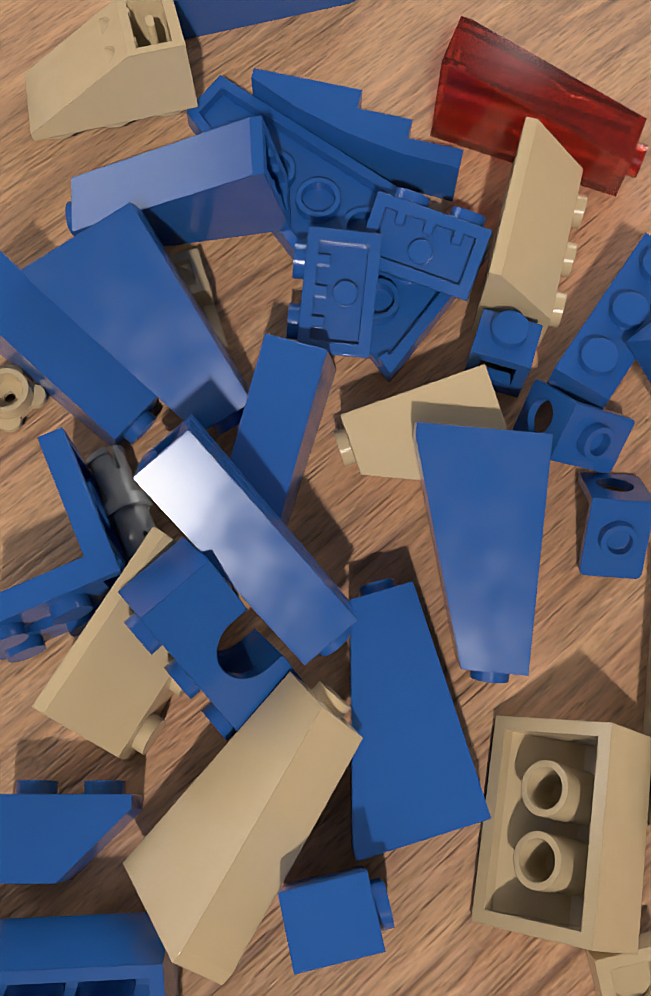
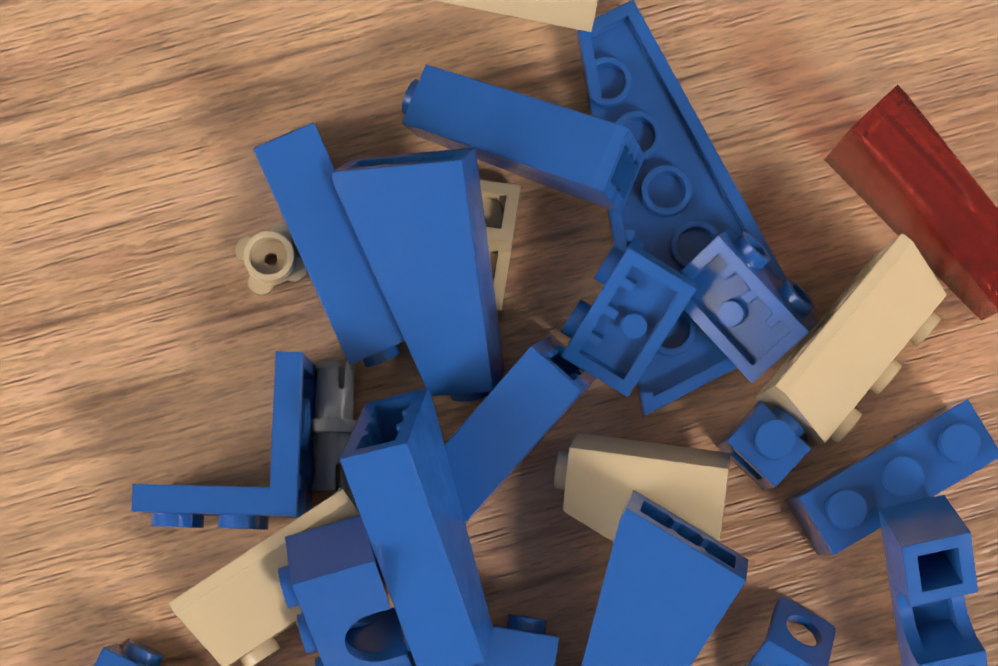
camera: 25 degrees right, 10 degrees up
blue slope [251,68,464,201] -> none
blue bracket [513,379,635,473] -> none

